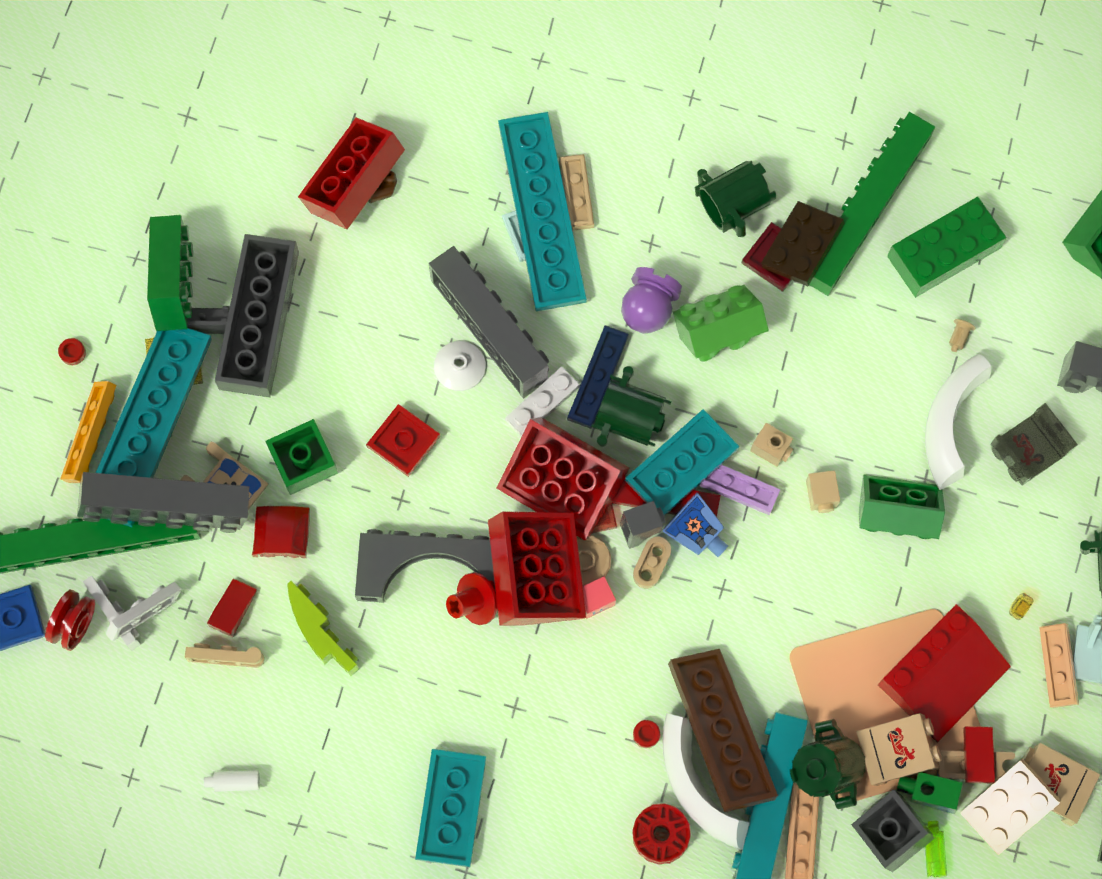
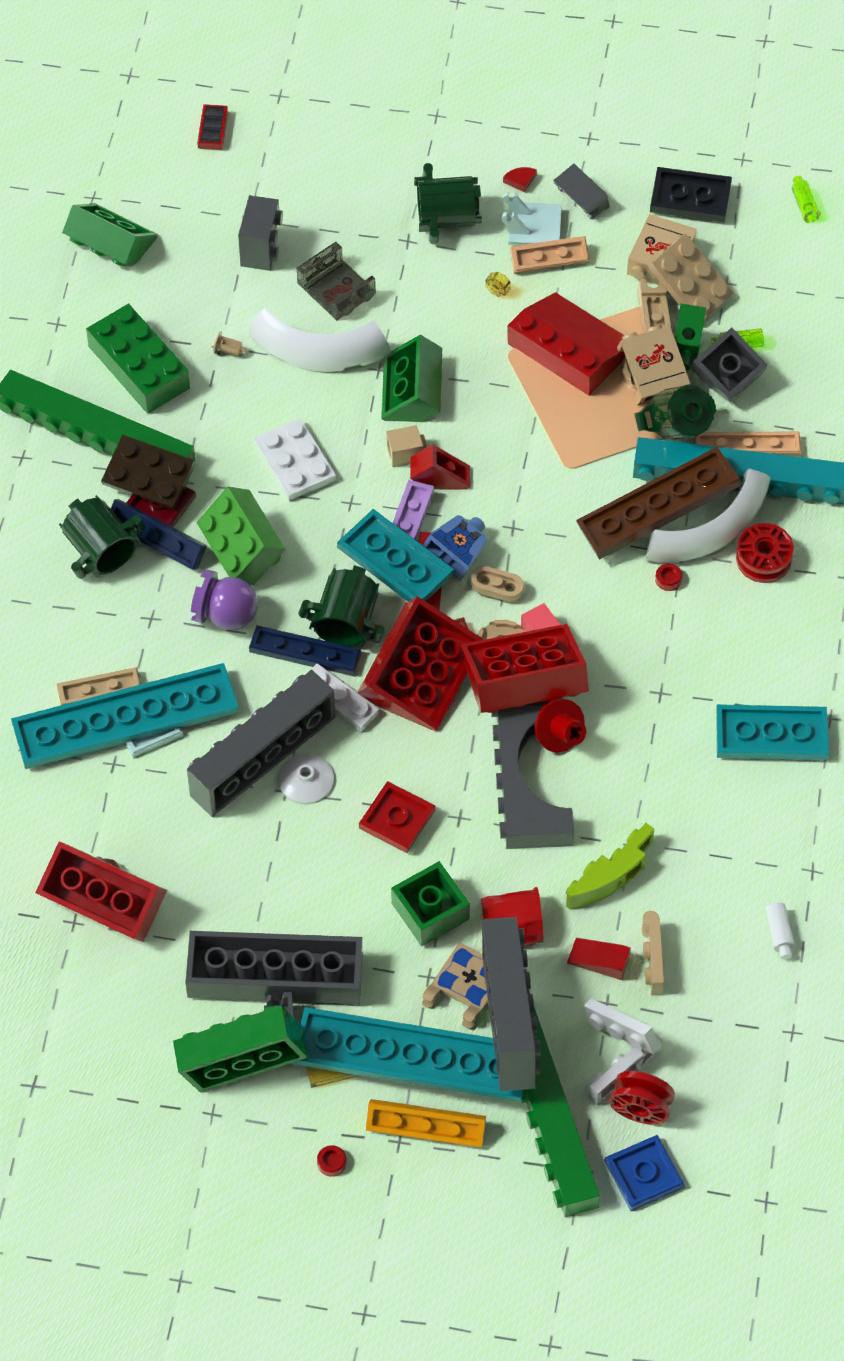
camera: 95 degrees left, 15 degrees down
dark grey arch [620,501,665,549] -> none
tan brick [750,423,794,467] -> none
red tile [963,726,995,784] -> none
none -> dark blue tile [111,499,207,570]
none -> white plate [253,418,336,501]
none -> red slope [410,444,470,490]

